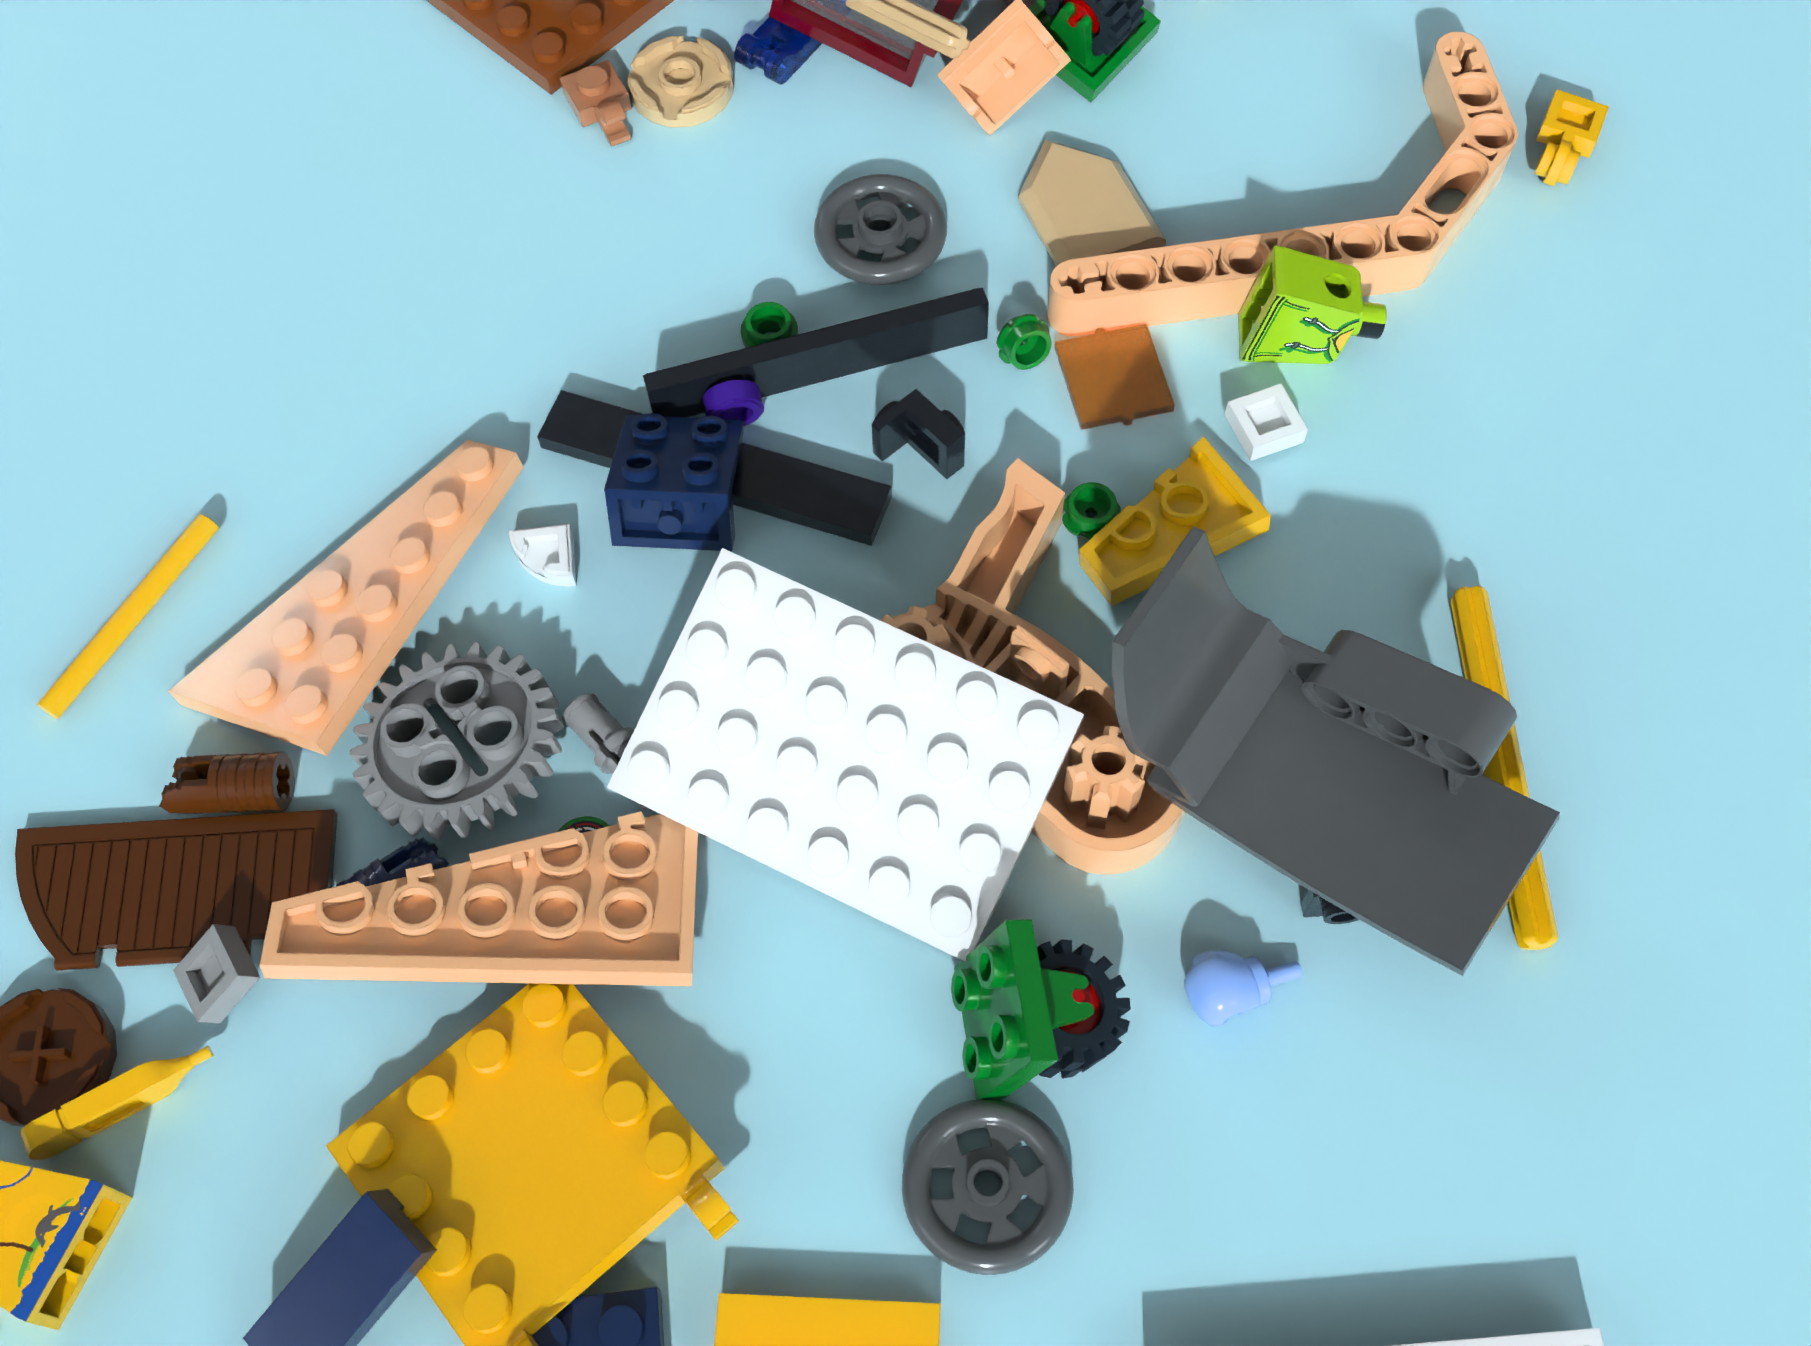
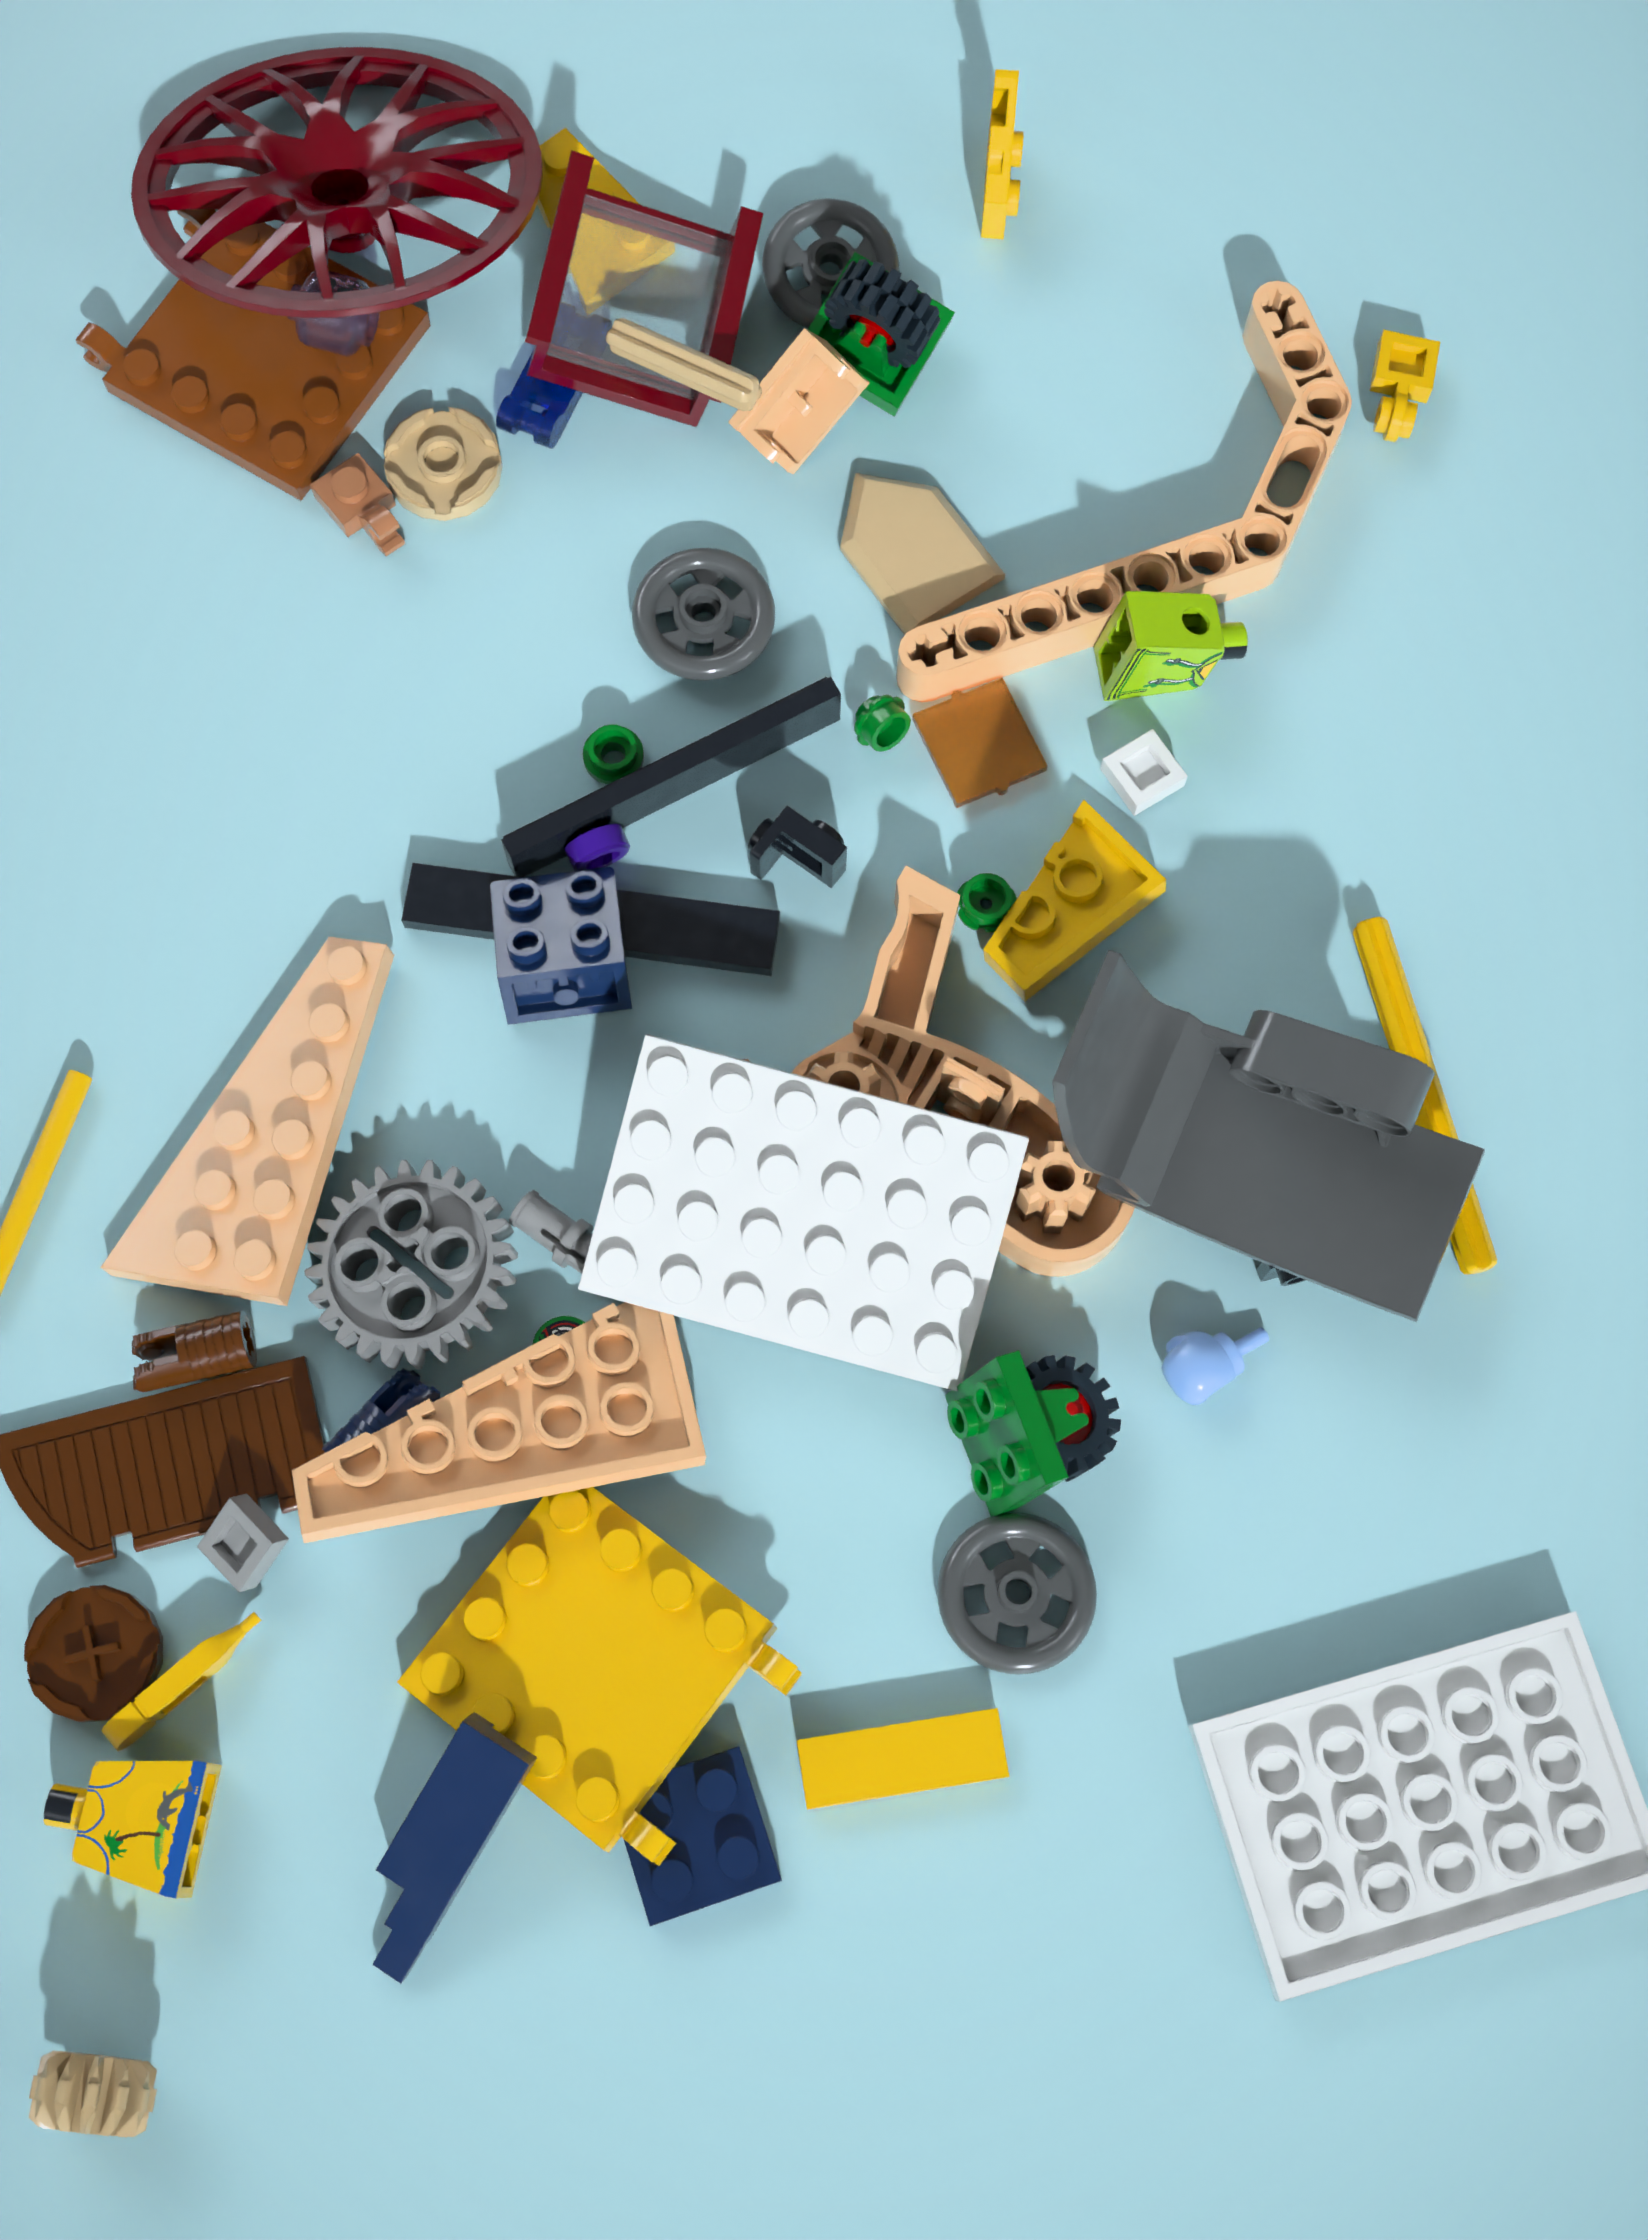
camera: 15 degrees left, 10 degrees up
white tile [509,523,576,587] -> none

